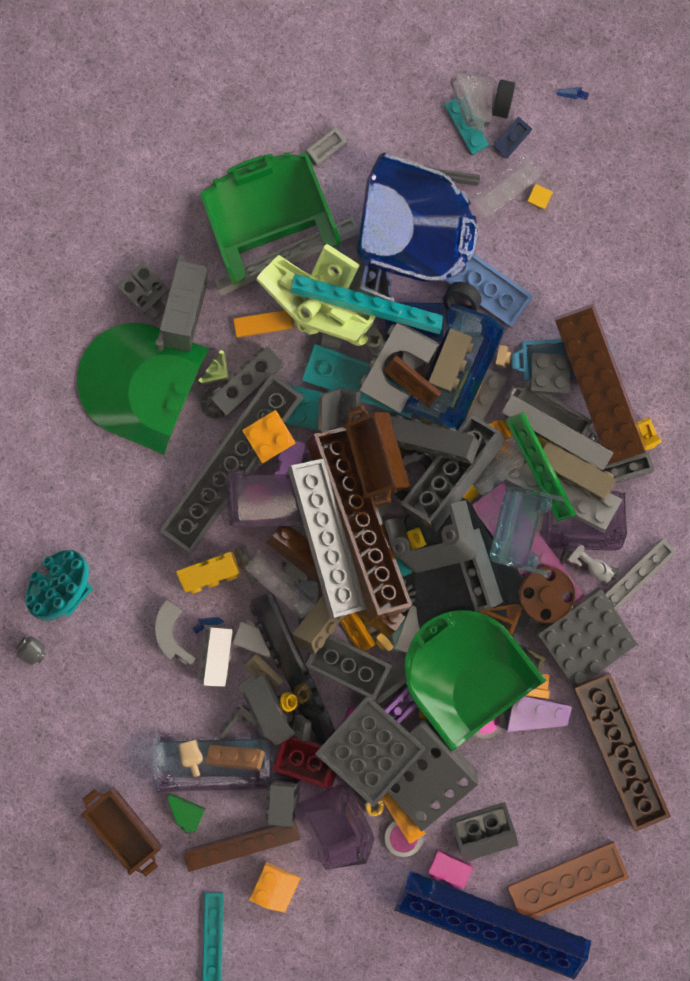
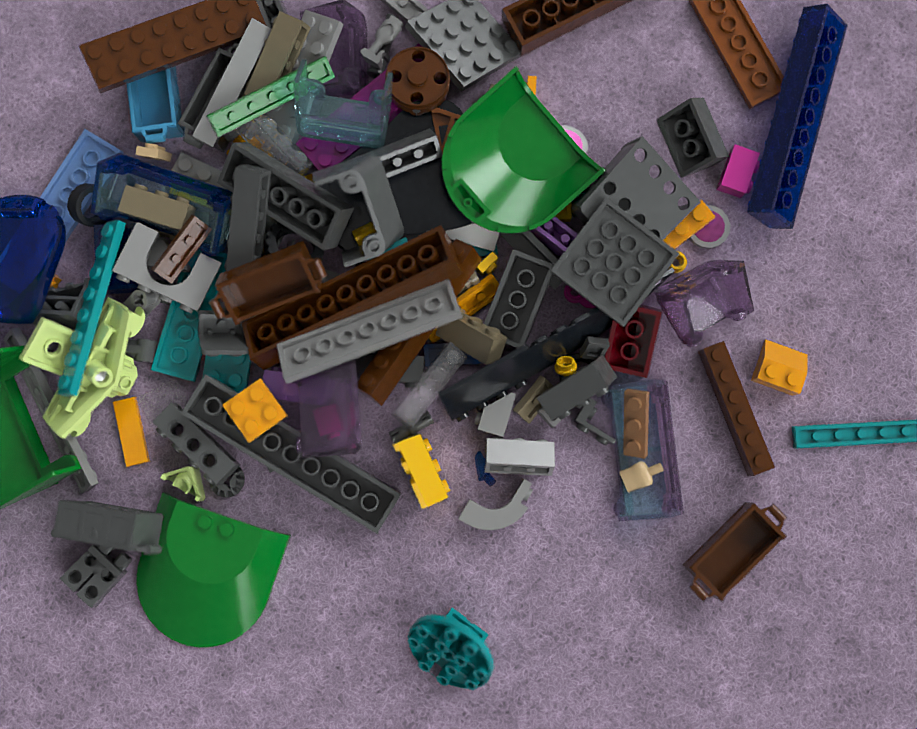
camera: 85 degrees left, 5 degrees down
dark grey head [16,636,46,665] -> none
green slope [168,793,206,833] -> none
dark grey brick [265,778,300,827] -> none
medium lavender wedge [505,696,572,732] -> none
dark grey plate [530,353,571,395] -> none

